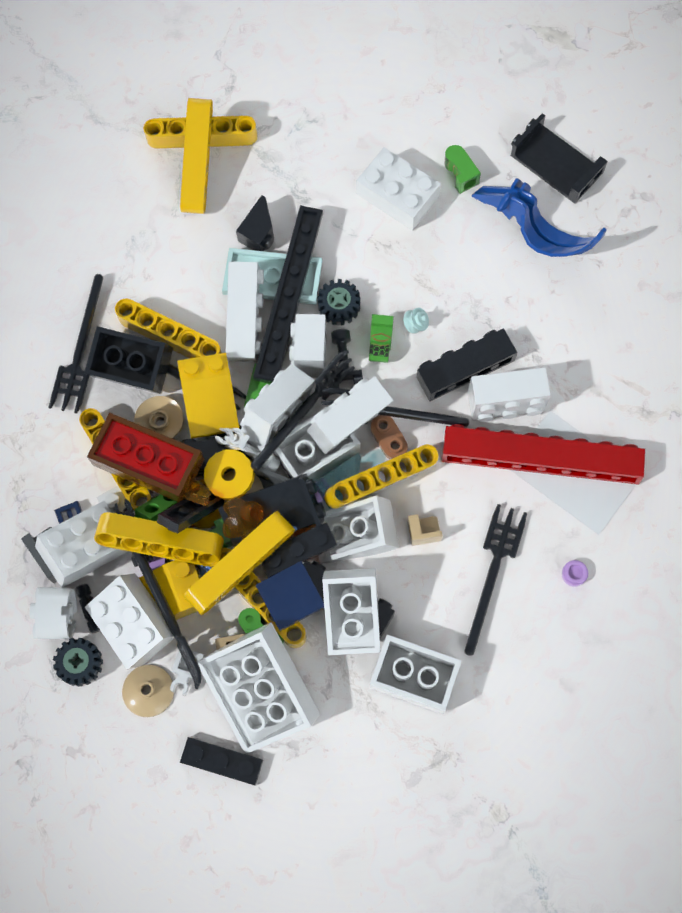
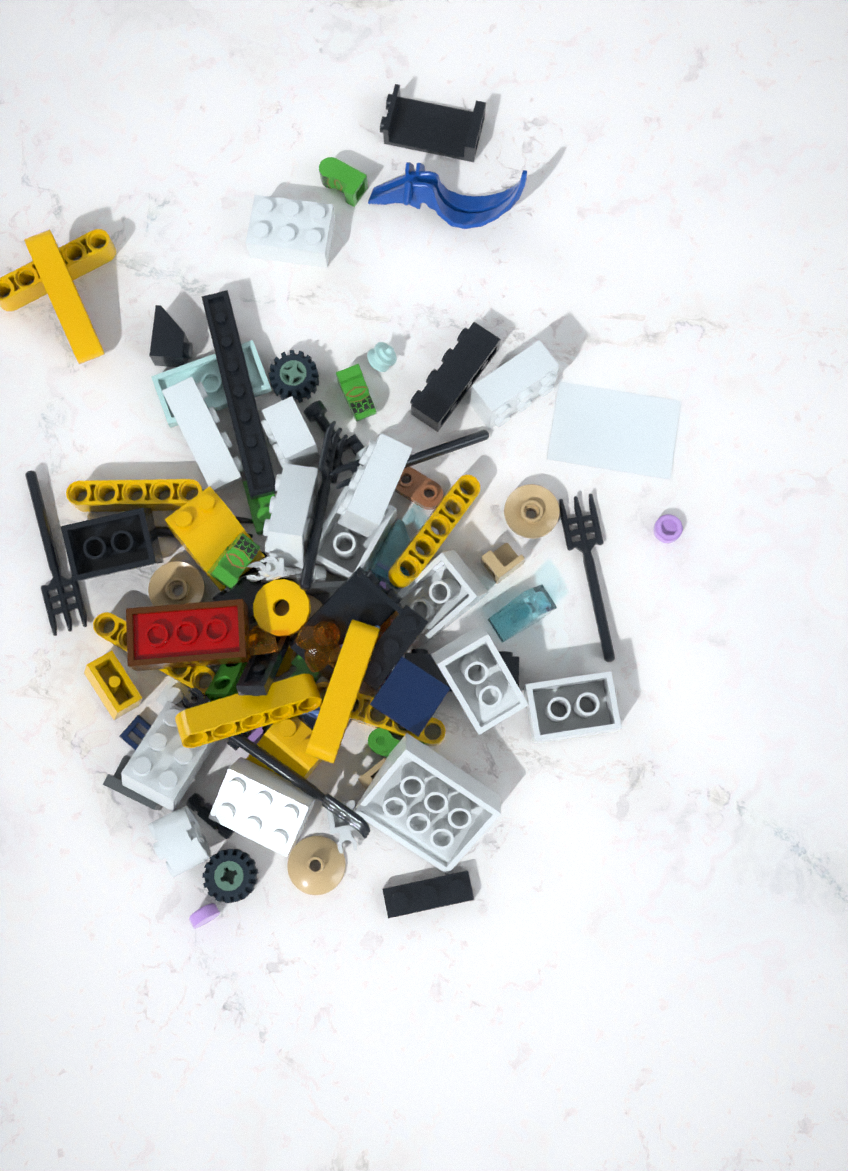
camera: 30 degrees left, 5 degrees up
red brick [441,424,645,485] -> none
none -> yellow brick [84,651,143,720]
none -> lavender tile [189,903,220,929]
none -> bright green leg [207,533,260,589]
none -> clear light blue slope [488,584,557,643]
none -> tan dish [504,484,560,539]

